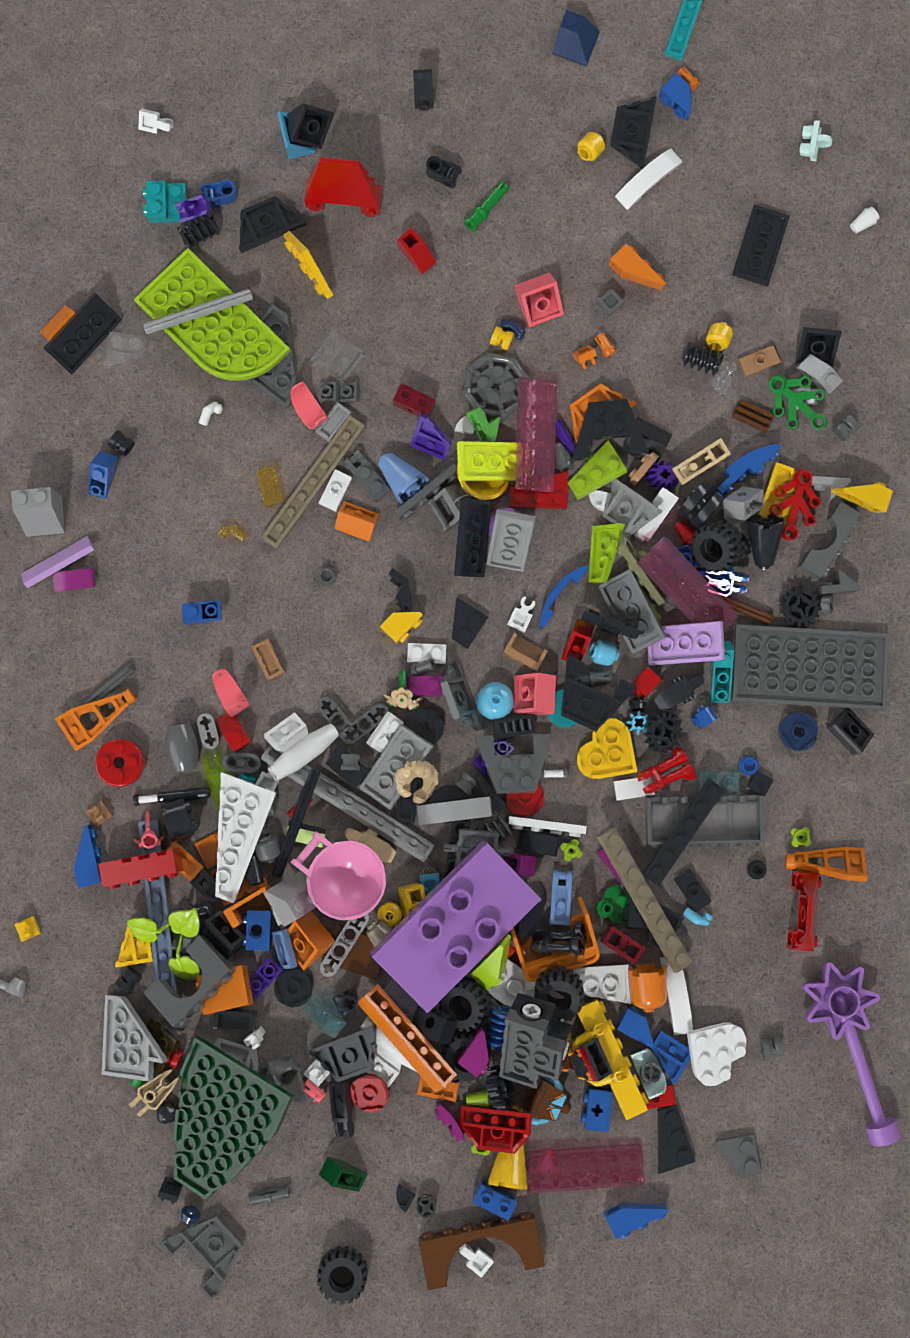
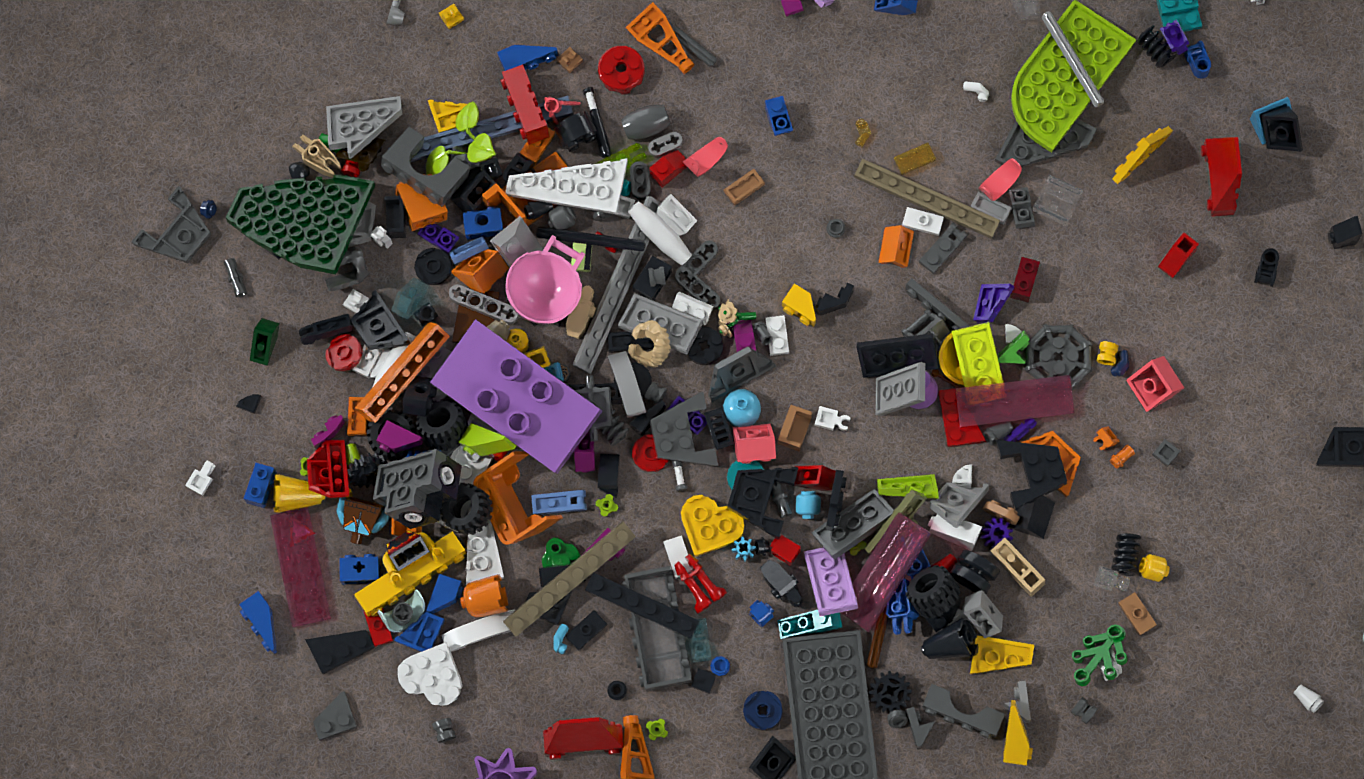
camera: 90 degrees right, 10 degrees down
black wheel [108,430,135,457] -> none
black wheel [115,966,143,994] -> none
black tile [158,1177,183,1204] -> none
black wing [239,196,307,254] -> none
coral pin [303,1079,326,1103] -> none
black tyre [317,1246,368,1305] -> none
medium blue cone [378,453,429,505] -> none
pearl dark grey wheel [416,1194,436,1218] -> none
reddish brown arch [419,1211,545,1290] -> none
black wing [452,597,488,650] -> none
green pin [463,181,510,232] -> none
white plate [508,816,587,837] -> none
black slope [518,902,545,945] -> none
black piece [530,921,587,955] -> none
blue slope [539,565,589,630] -> none
lime wing [568,440,627,500] -> none
yellow head [577,132,605,161] -> none
dark red brick [600,924,645,965] -> none
orange slope [608,243,666,291] -> none
white slope [615,148,683,210] -> none
black gear [643,711,682,753] -> none
blue slope [714,444,782,495] -> none
black tile [732,204,790,287] -> none
reddish brown tile [732,399,775,433] -> none
red plant [769,469,821,541] -> none
black slope [795,327,842,366] -> none
light grey slope [796,354,843,395] -> none

